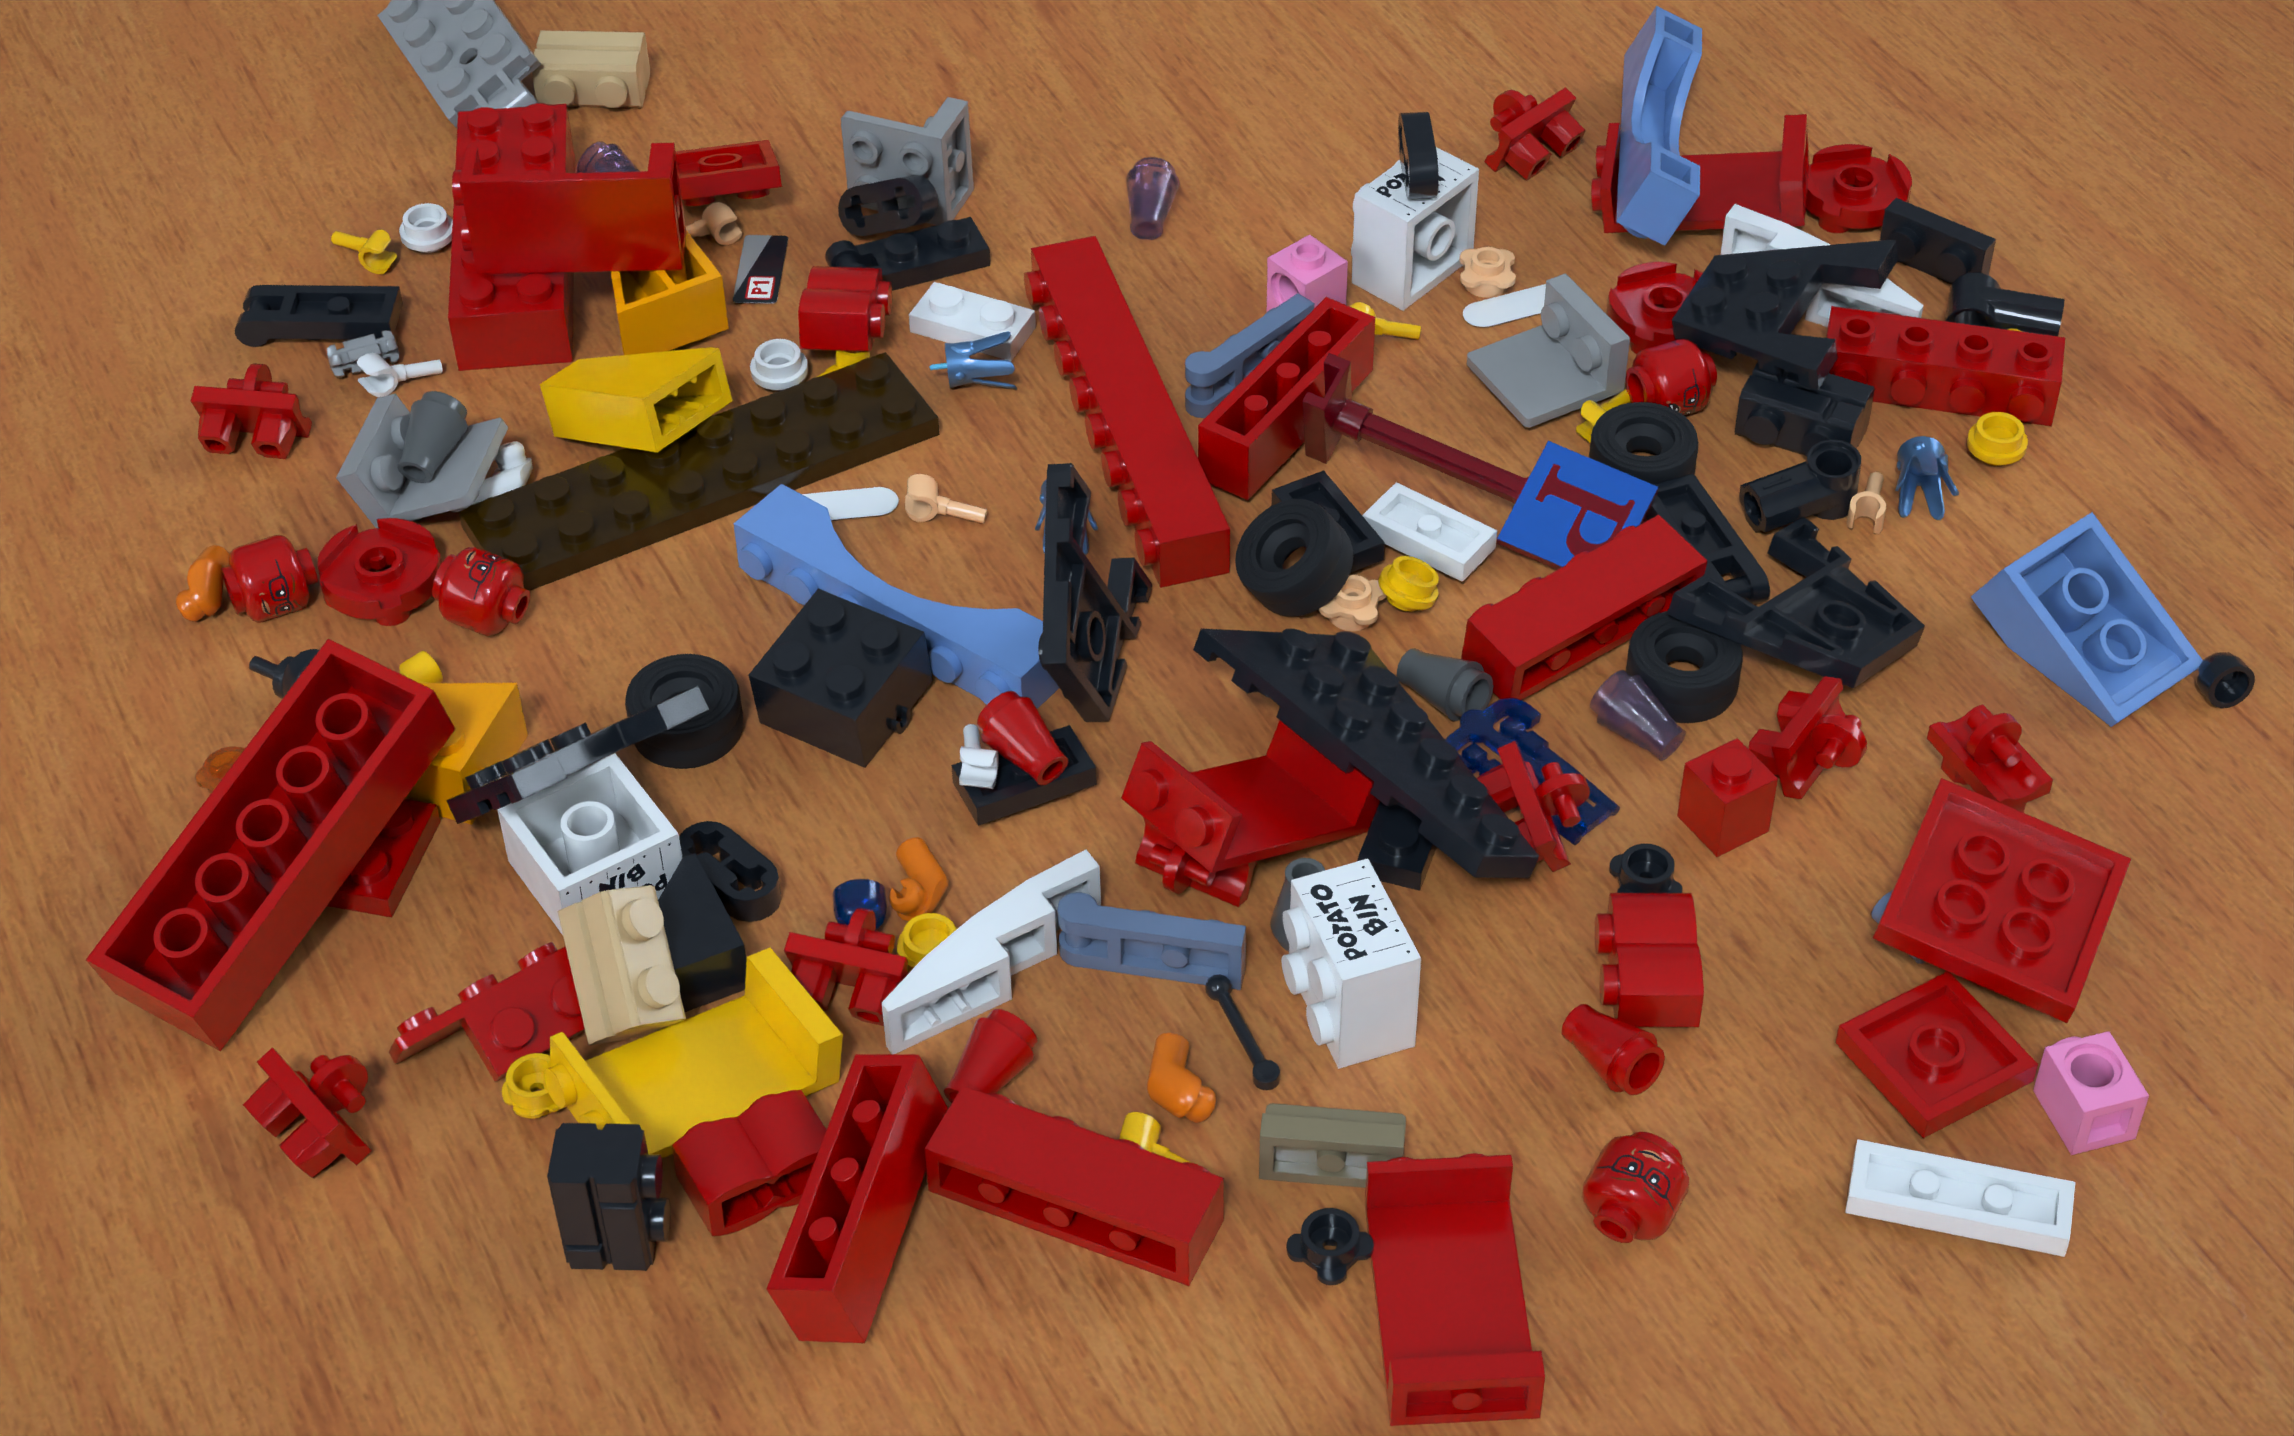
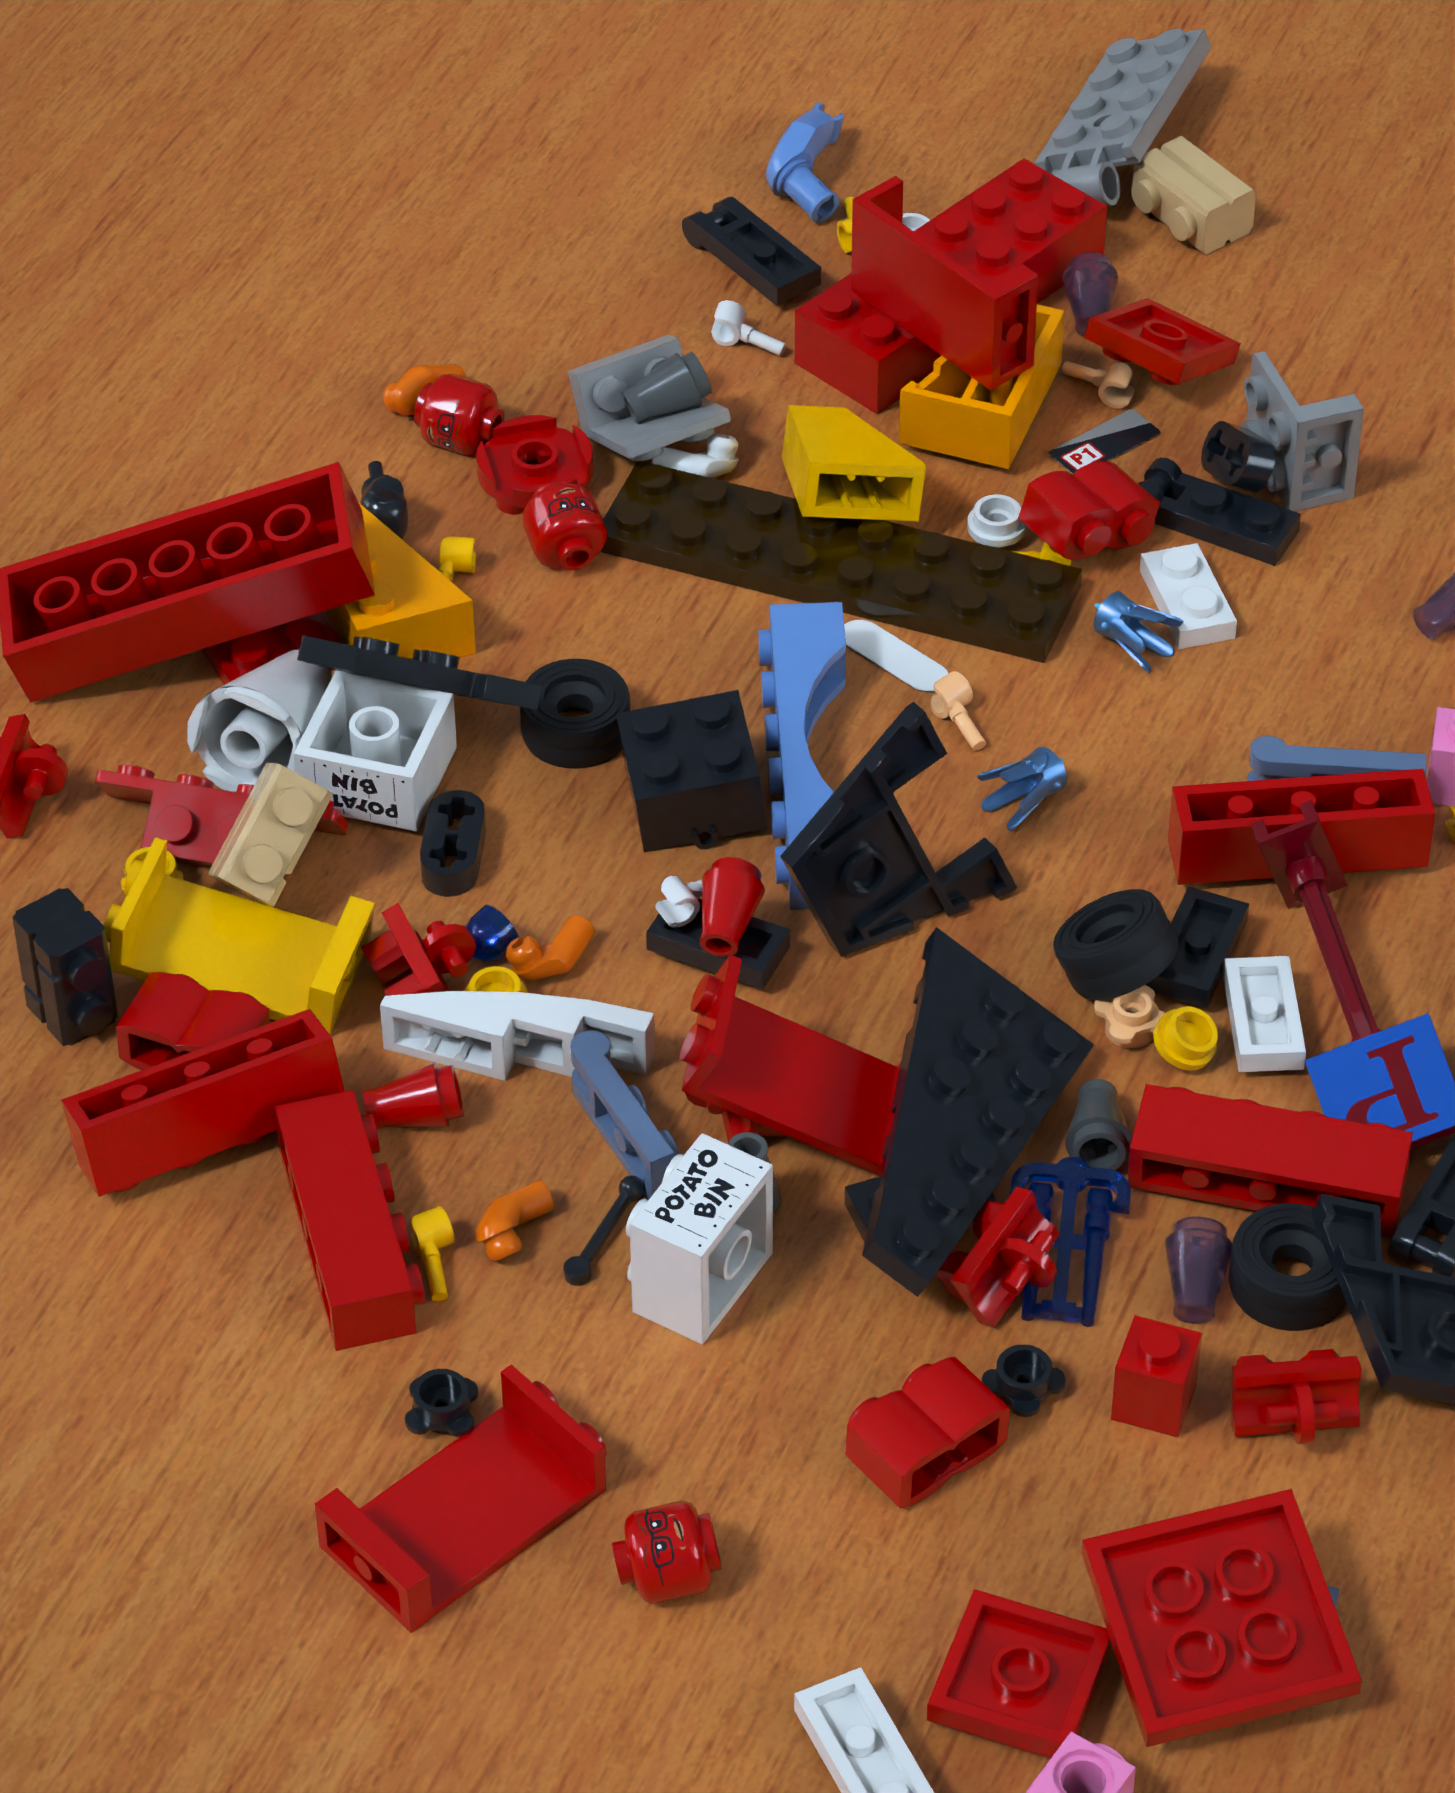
camera: 50 degrees right, 0 degrees up
red hips [190,363,312,459] -> none
light grey piece [327,330,399,378] -> none
black slope [658,853,746,1012] -> none
red brick [1024,236,1230,588] -> none
dark tan panel [1259,1103,1406,1188] -> none
red cone [1562,1004,1665,1095] -> none
red hips [1927,704,2053,813] -> none
none -> white cone [187,650,332,792]
none -> medium blue arm [766,102,845,223]

